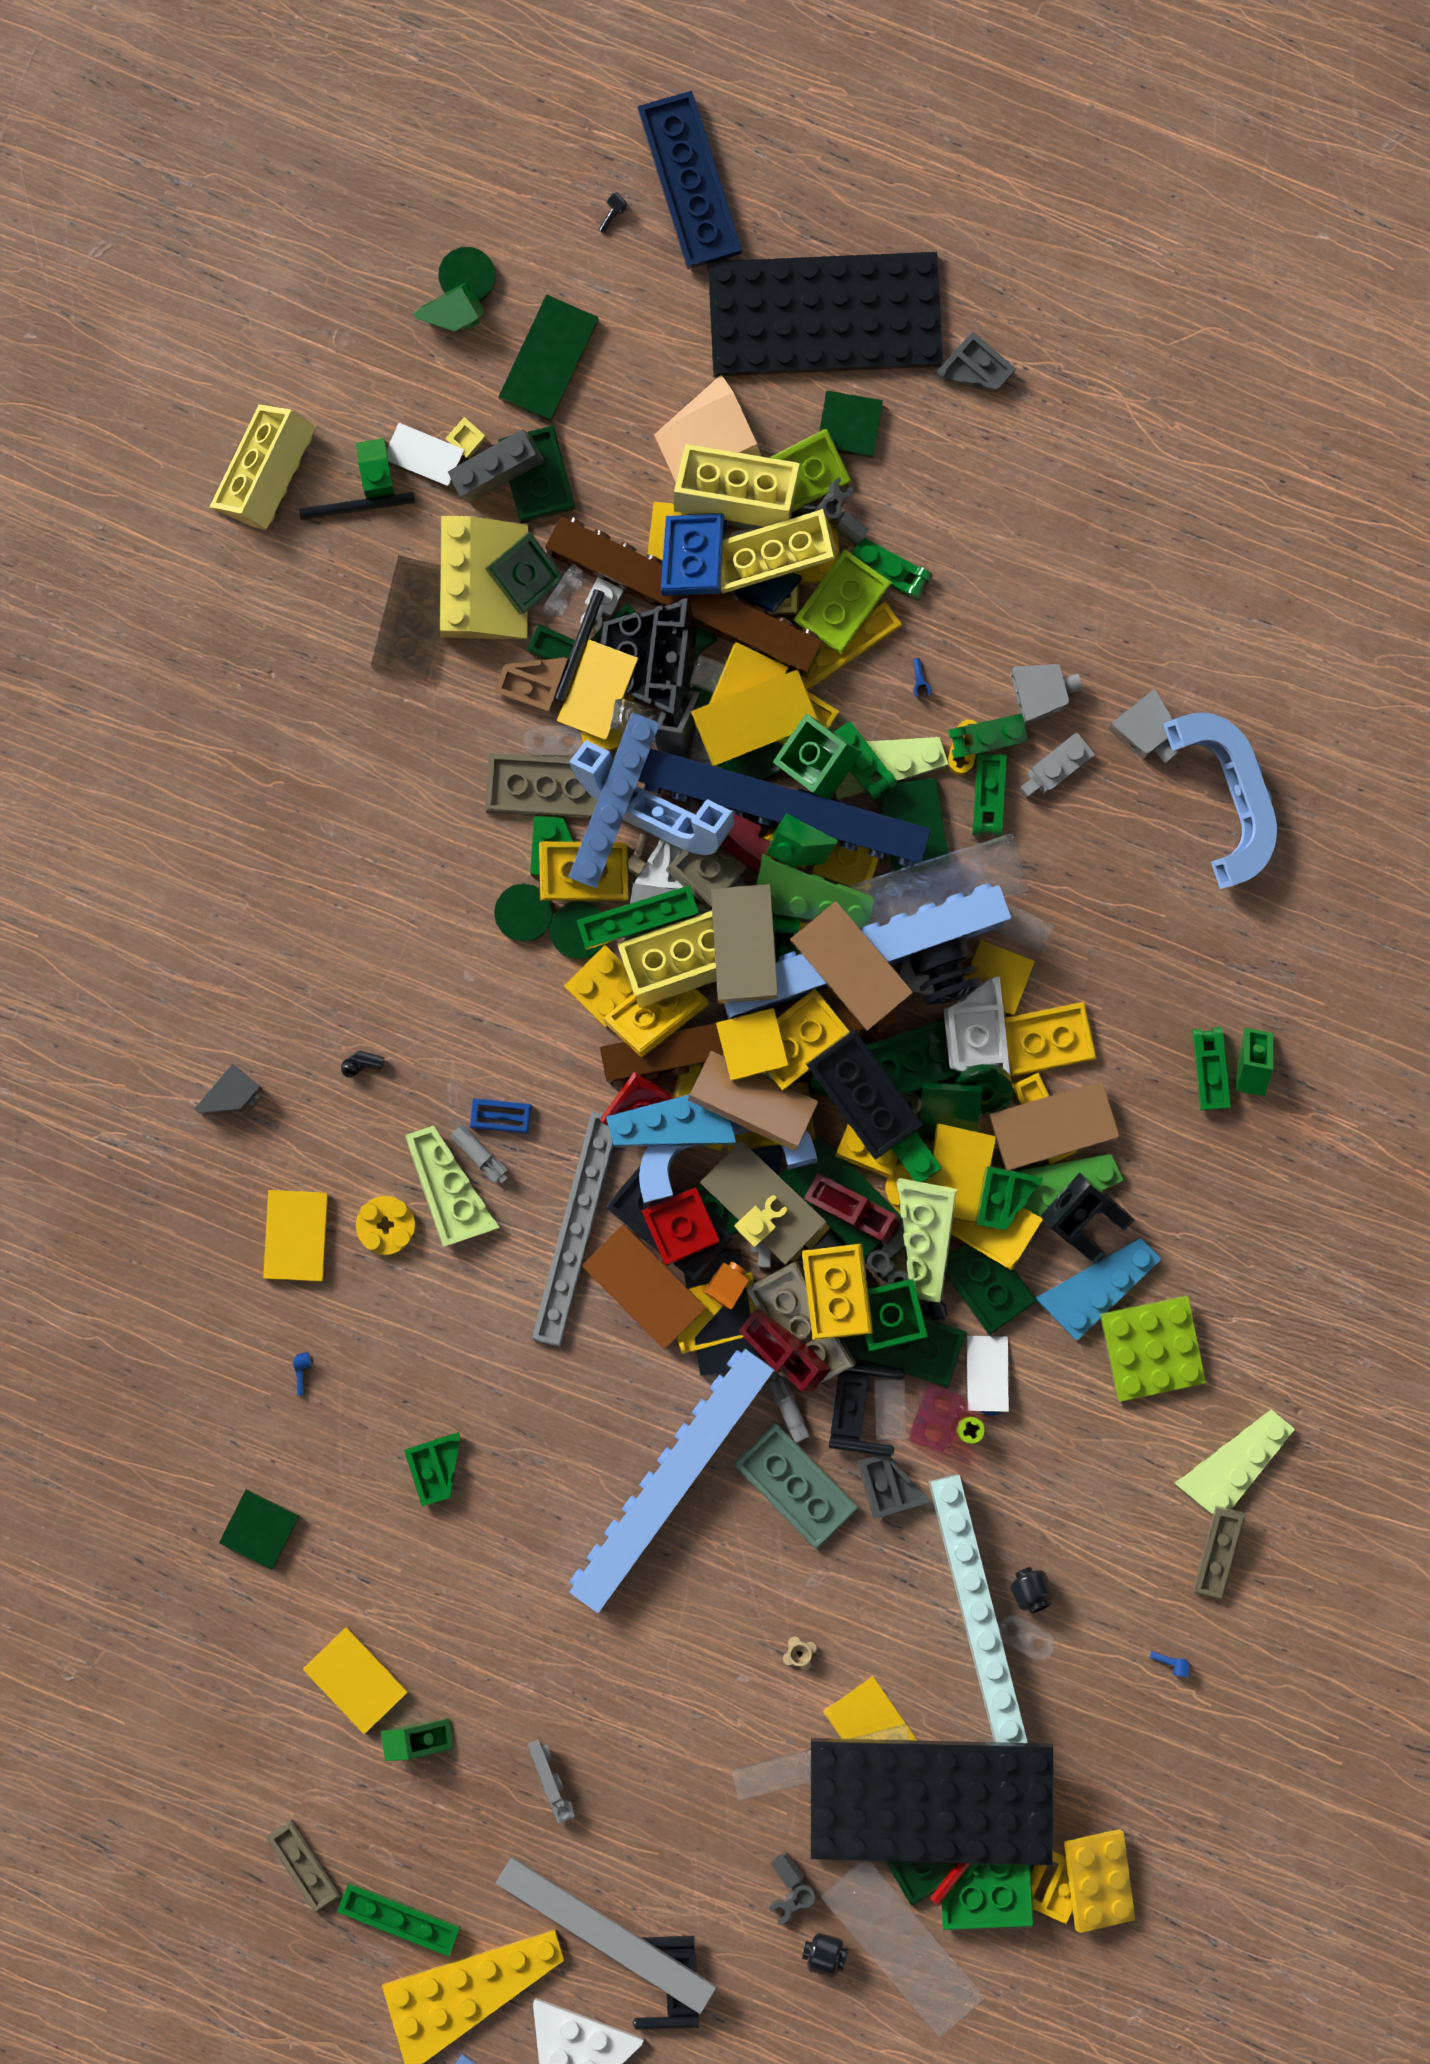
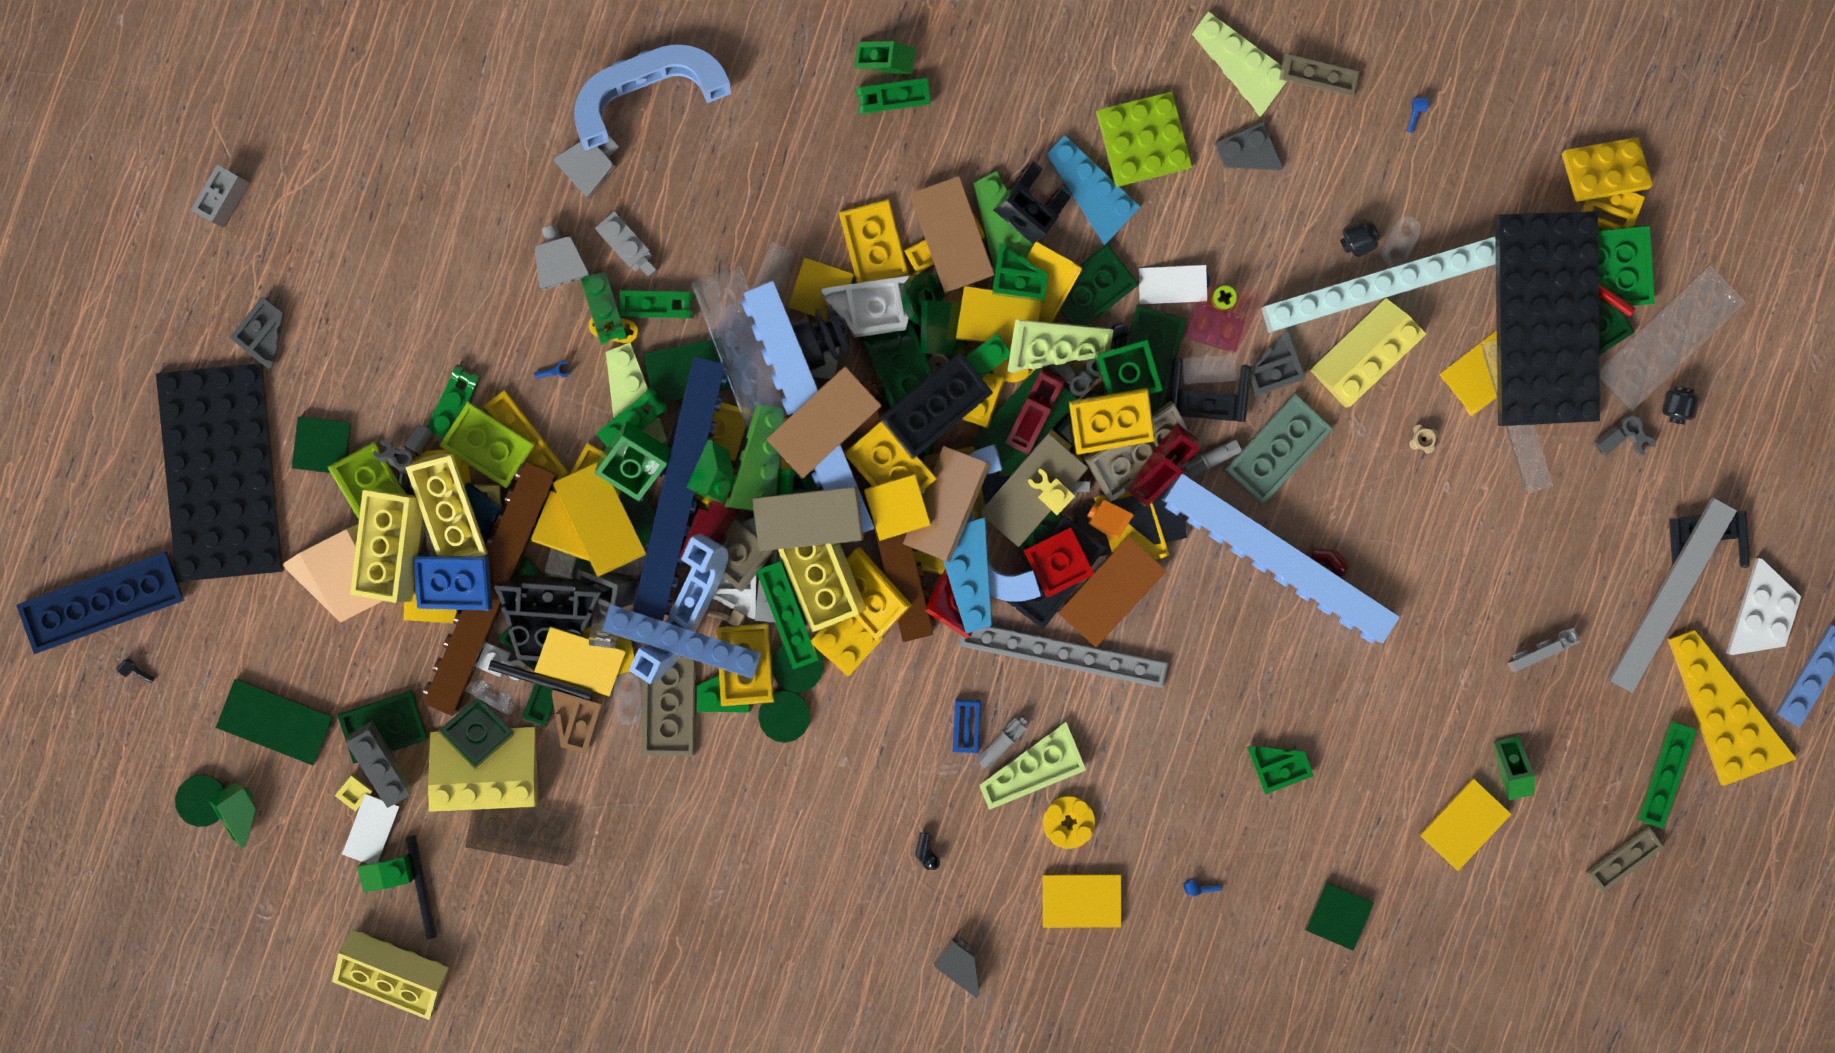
camera: 80 degrees left, 5 degrees up
none -> light grey hinge [191,164,250,228]
none -> dark grey wing [1214,122,1283,171]
none -> light yellow slope [1310,298,1426,408]
none -> dark red arm [1312,549,1348,577]

